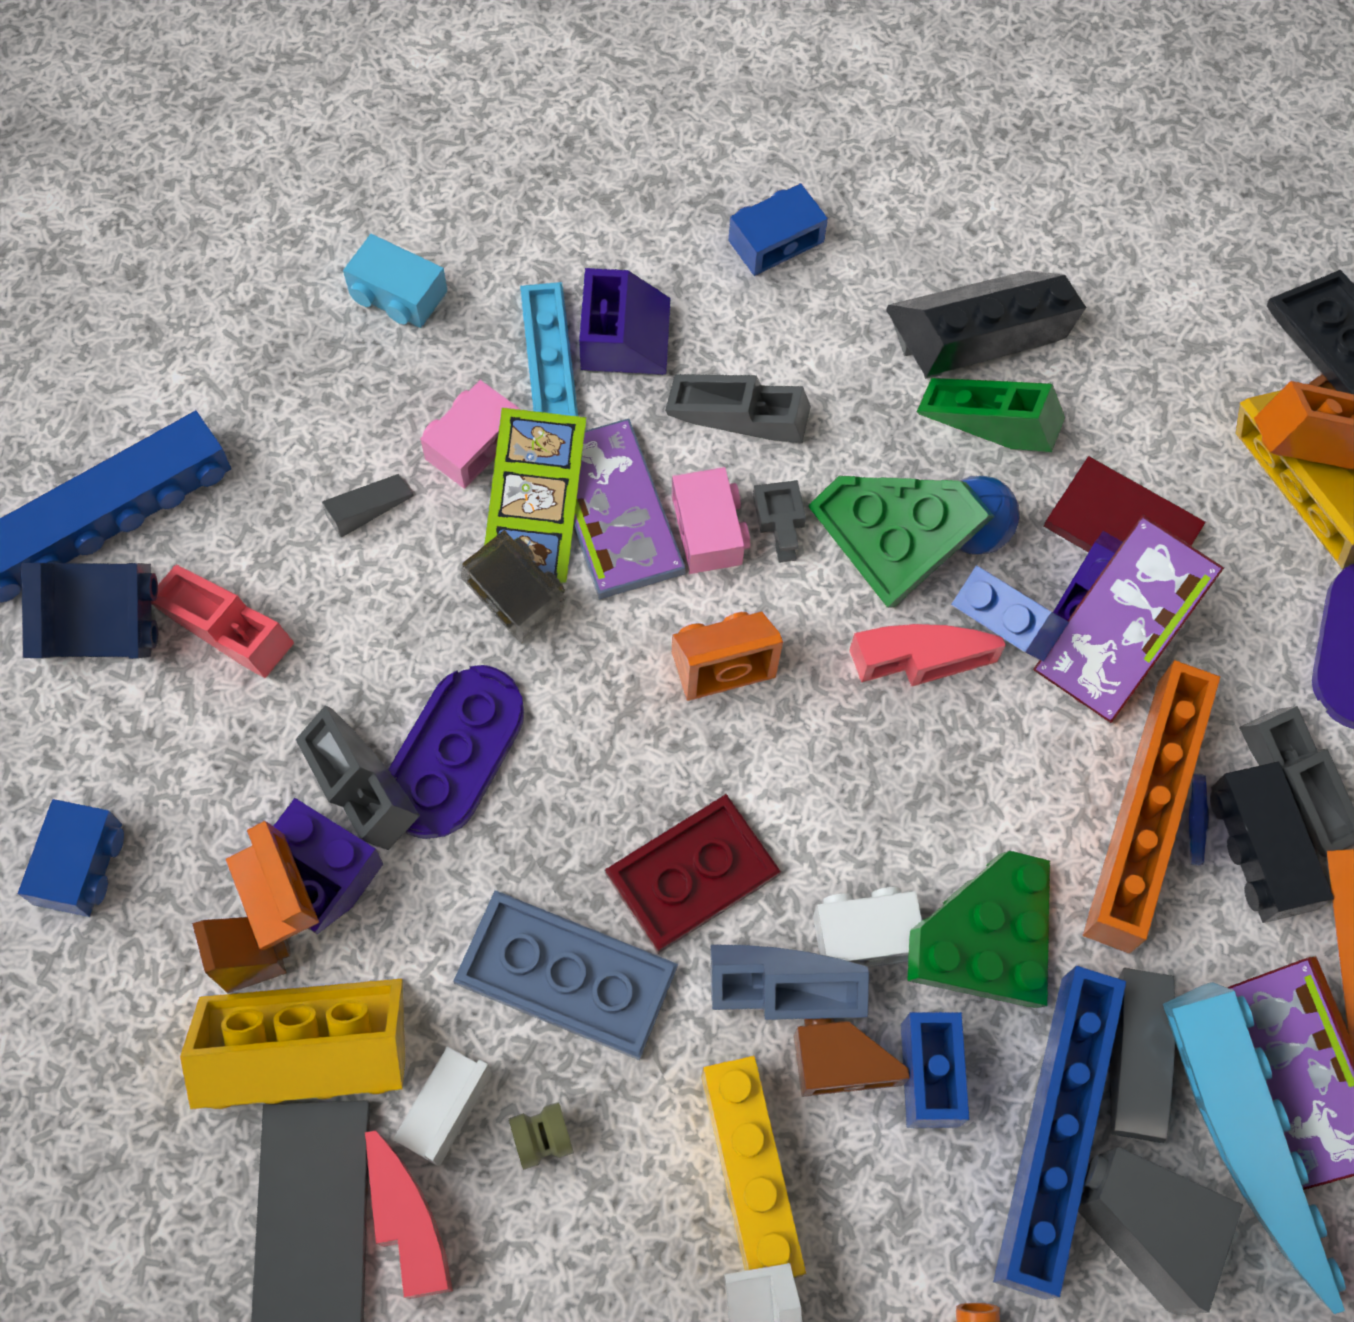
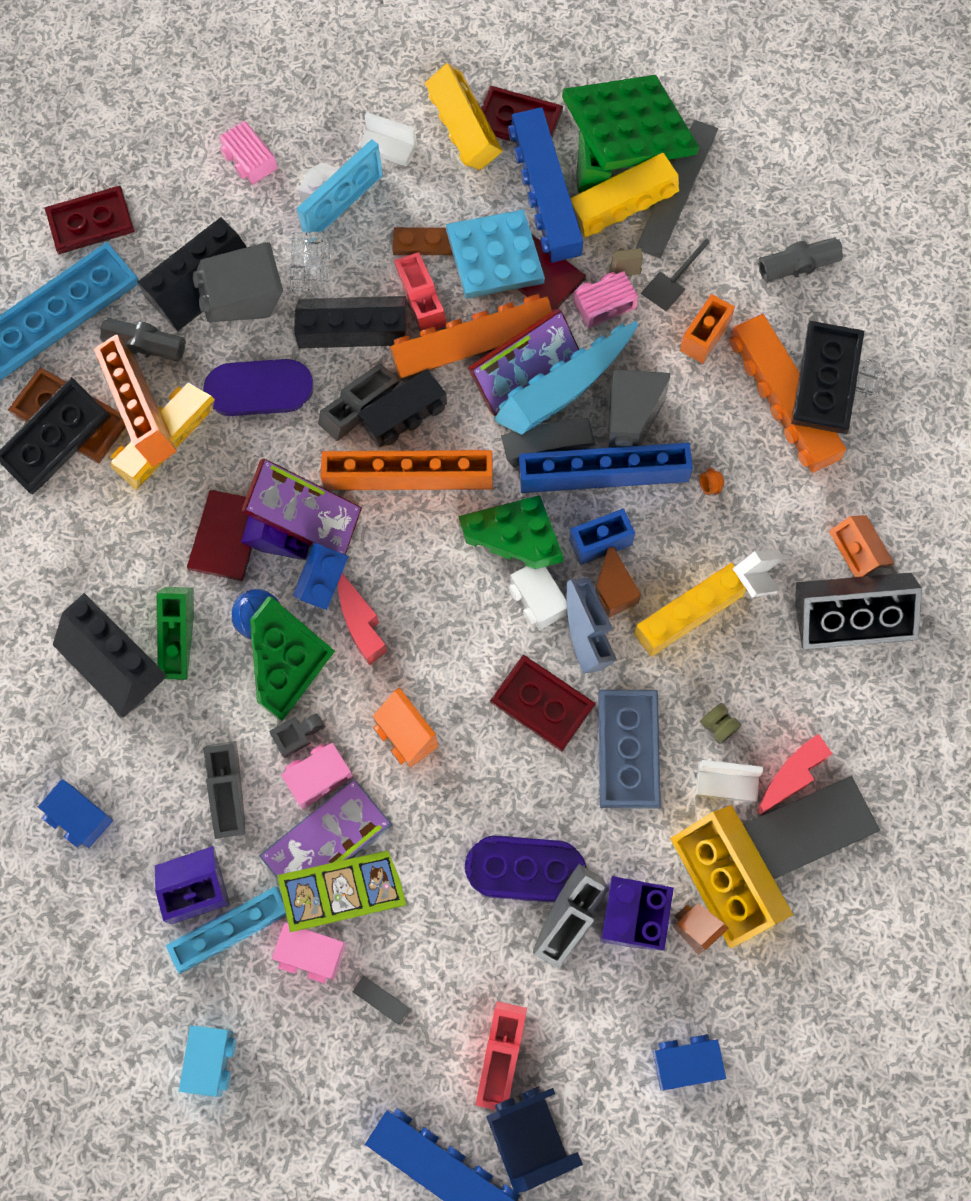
camera: 105 degrees left, 5 degrees up
orange panel [225,821,319,951] -> none
clear smoke brick [461,530,566,644] -> none
clear blue wheel [1188,773,1209,866] -> none

